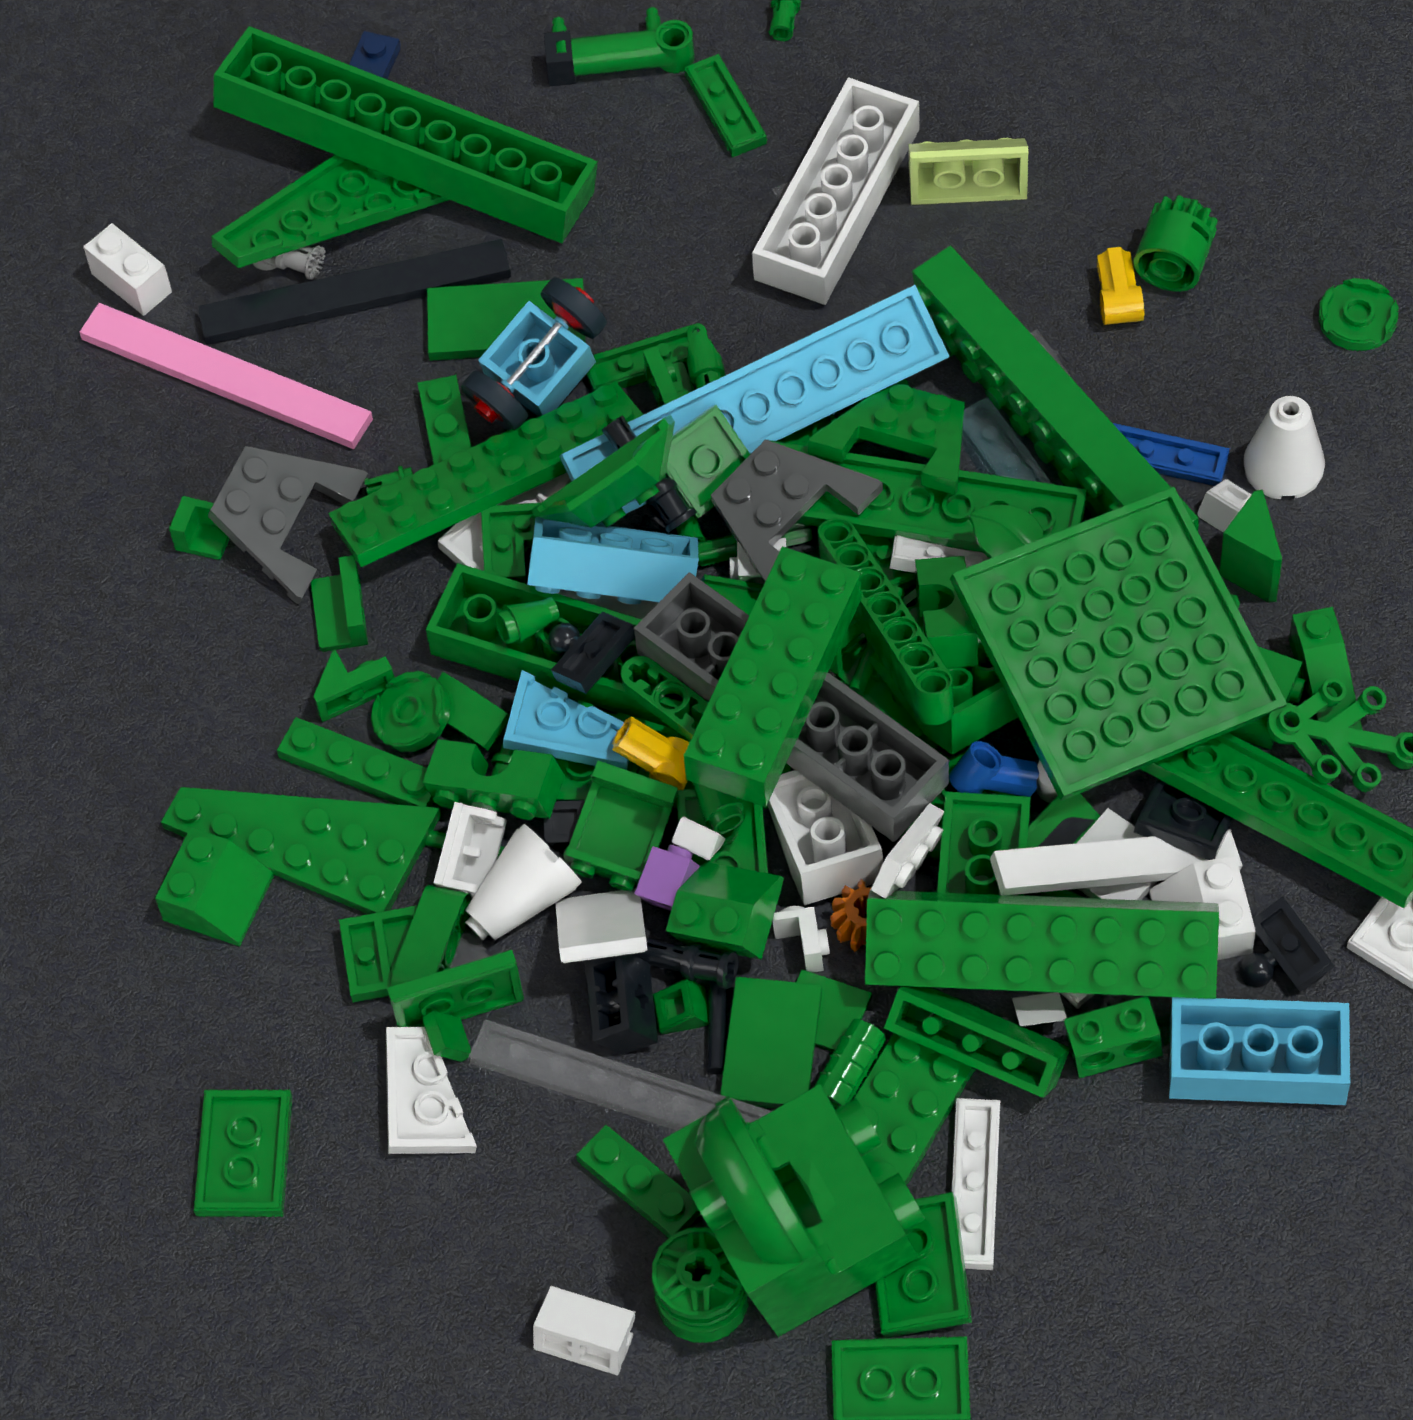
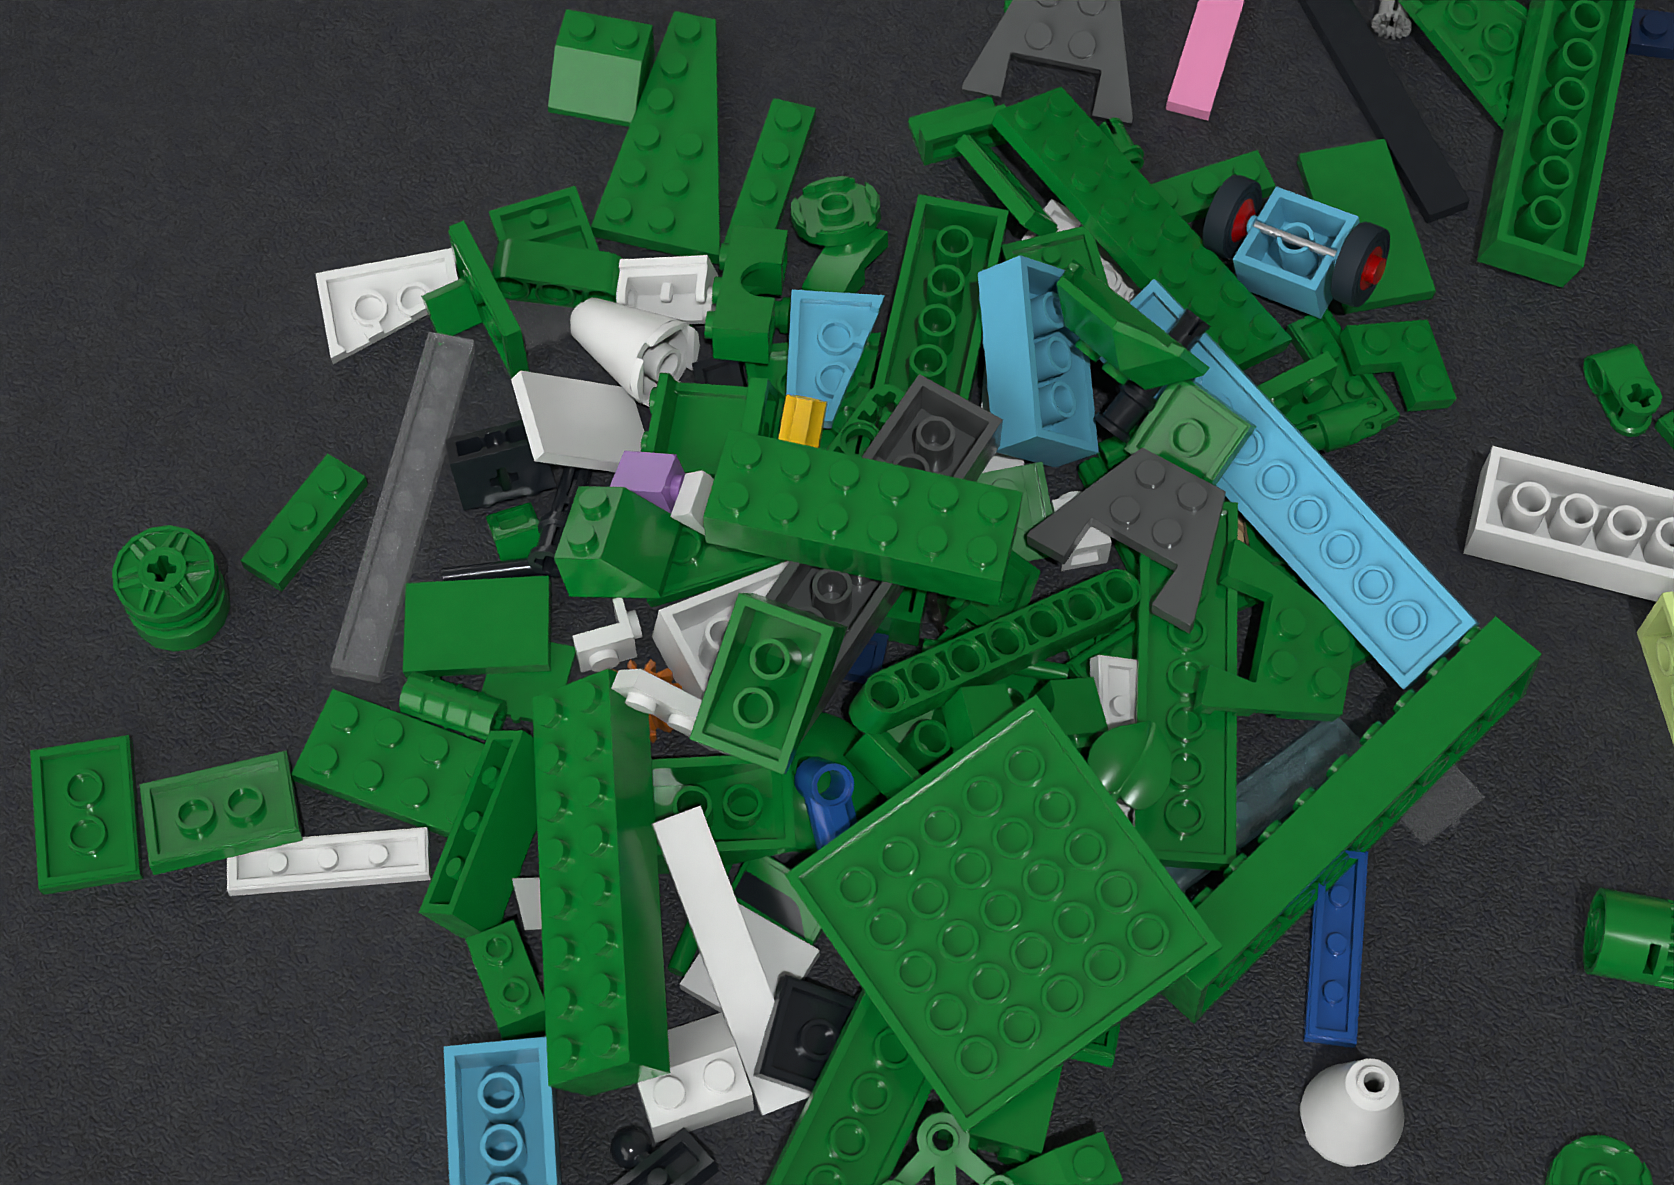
camera: 75 degrees right, 5 degrees up
green tile [194,1090,293,1217] -> none
green slope [314,649,394,722] -> none
green cone [495,597,560,645] -> none
white hinge [533,1286,635,1376] -> none
black plate [548,611,635,694] -> none
green piece [662,1084,926,1337] -> none
yellow piece [1097,247,1144,325] -> none
white slope [1198,479,1252,533] -> none
green slope [1219,489,1282,603] -> none
none -> green slope [689,593,847,774]
none -> green tile [955,134,1059,236]
none -> green plate [1339,320,1457,412]
none -> green piece [1583,343,1662,437]

